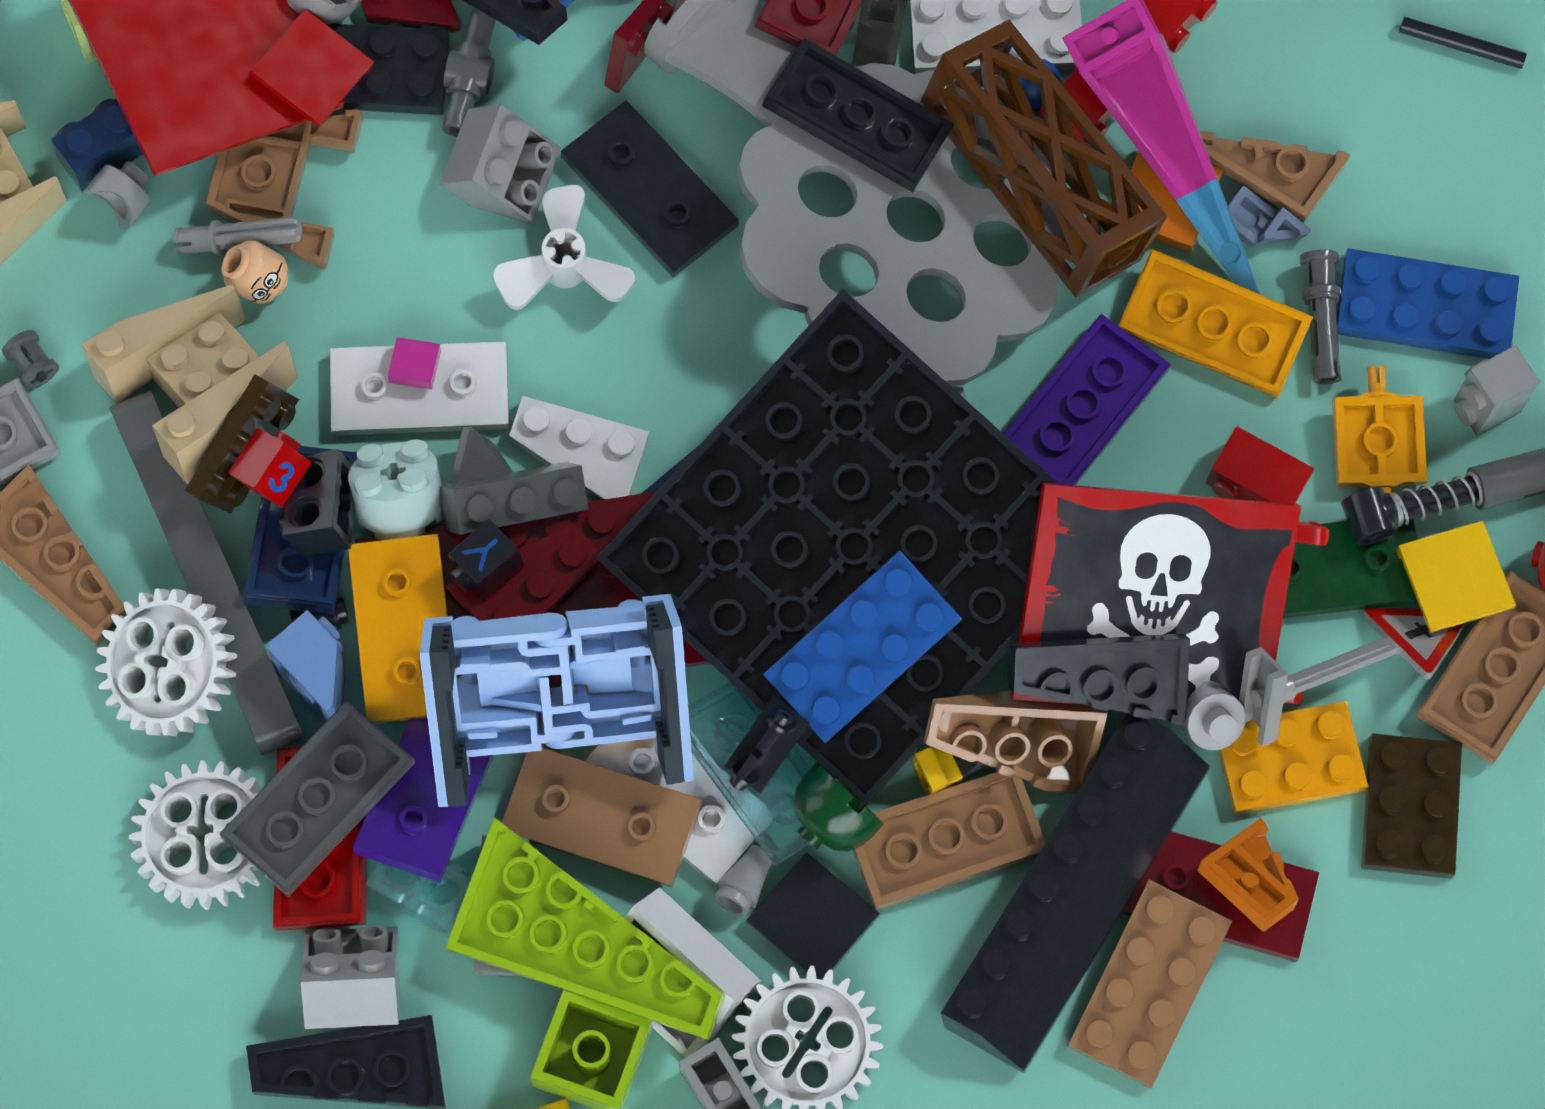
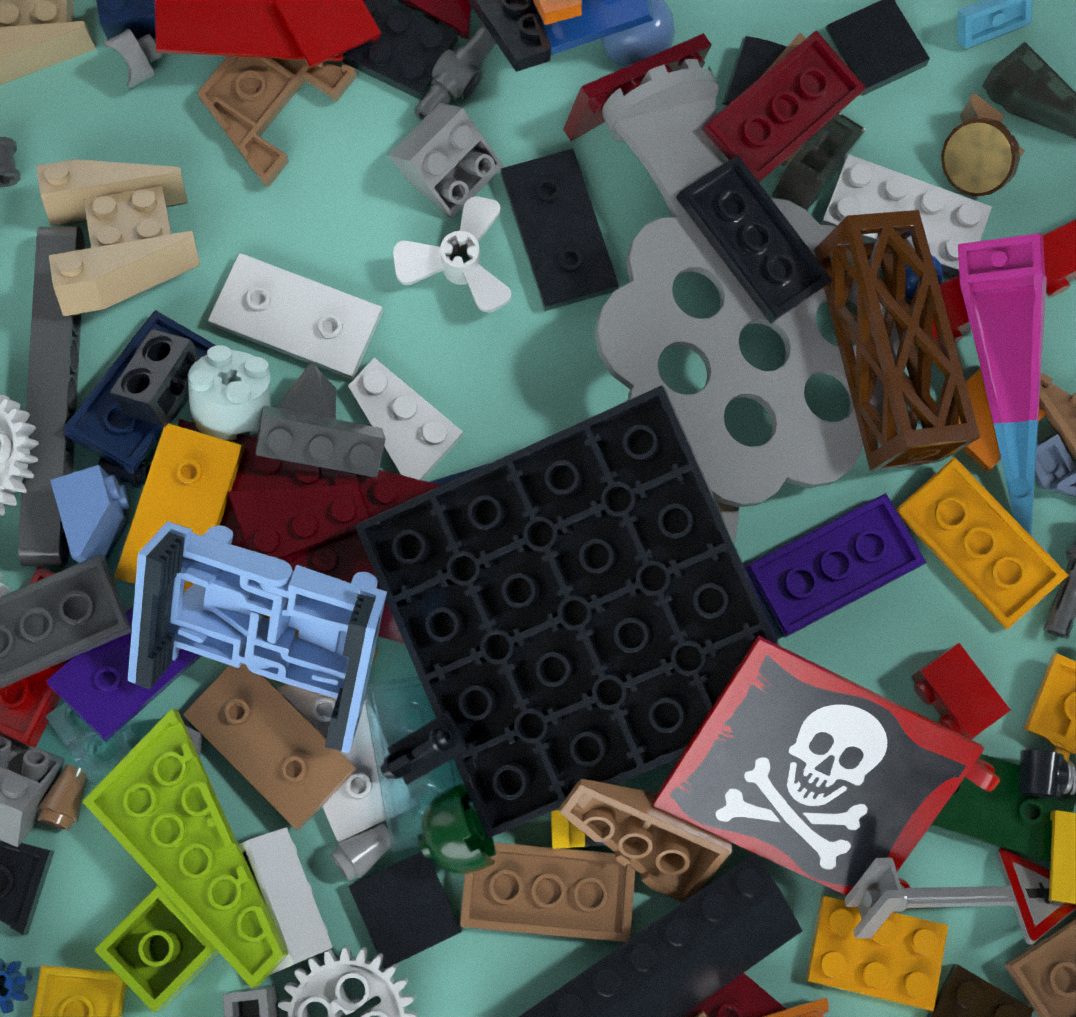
camera: 25 degrees right, 5 degrees up
light grey axle [173,216,303,256] -> none
dark brown plate [185,374,299,514] -> none
light nougat head [221,240,288,304] -> none
red brick [228,428,312,508] -> none
dark pink tile [388,337,441,390] -> none
black brick [448,519,524,601] -> none
blue plate [763,551,962,743] -> none
black wing [1008,633,1190,726] -> none
light grey piece [1179,681,1246,751] -> none
none -> medium nougat cone [37,764,89,831]

